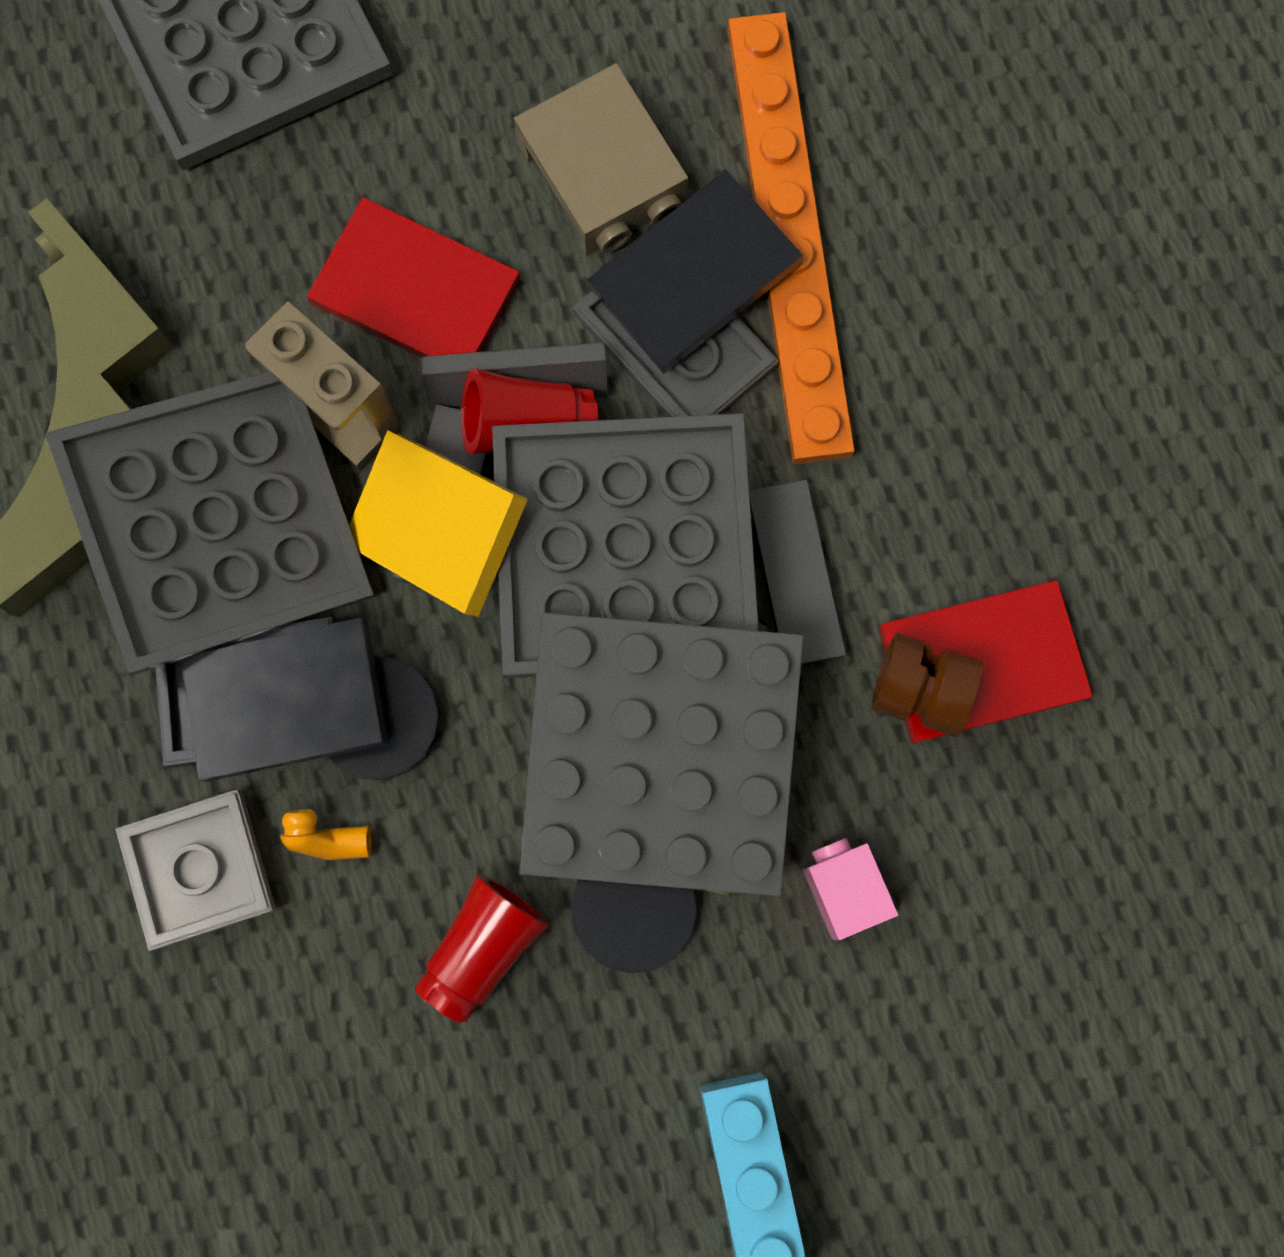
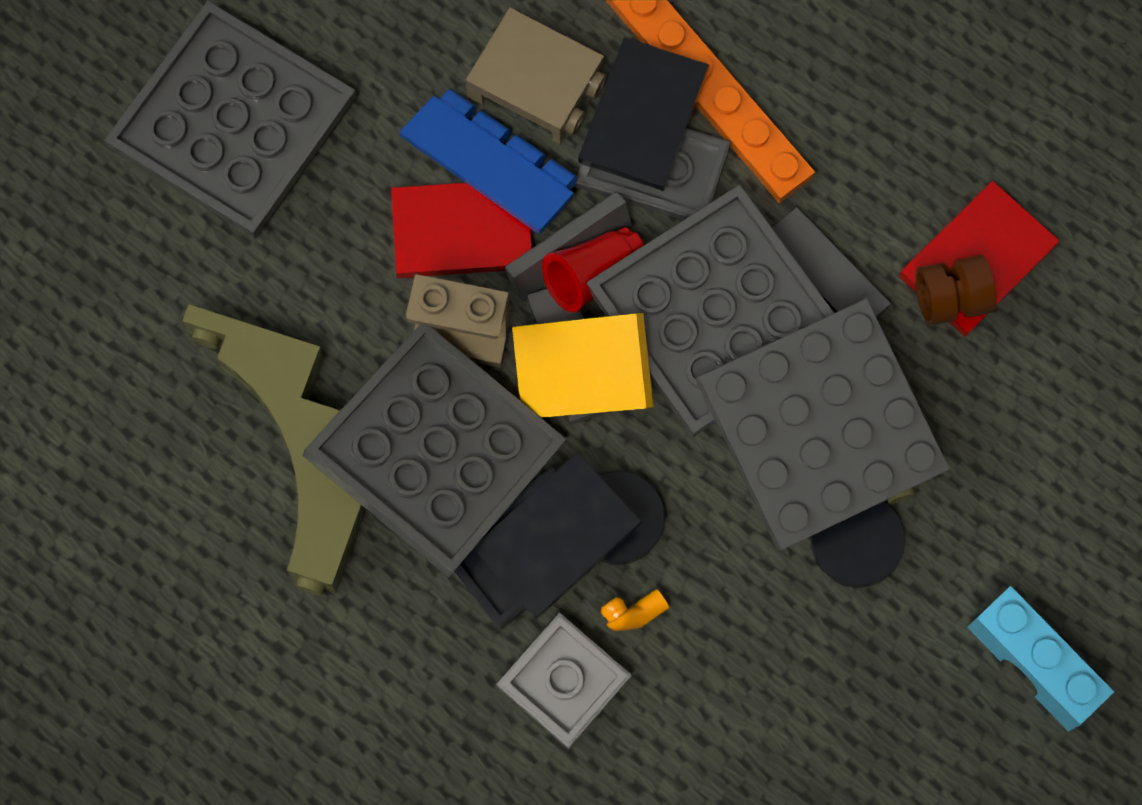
camera: 30 degrees left, 5 degrees down
red plant [415,873,551,1024] -> none
bright pink brick [802,838,899,940] -> none
none -> blue windscreen [399,89,578,235]

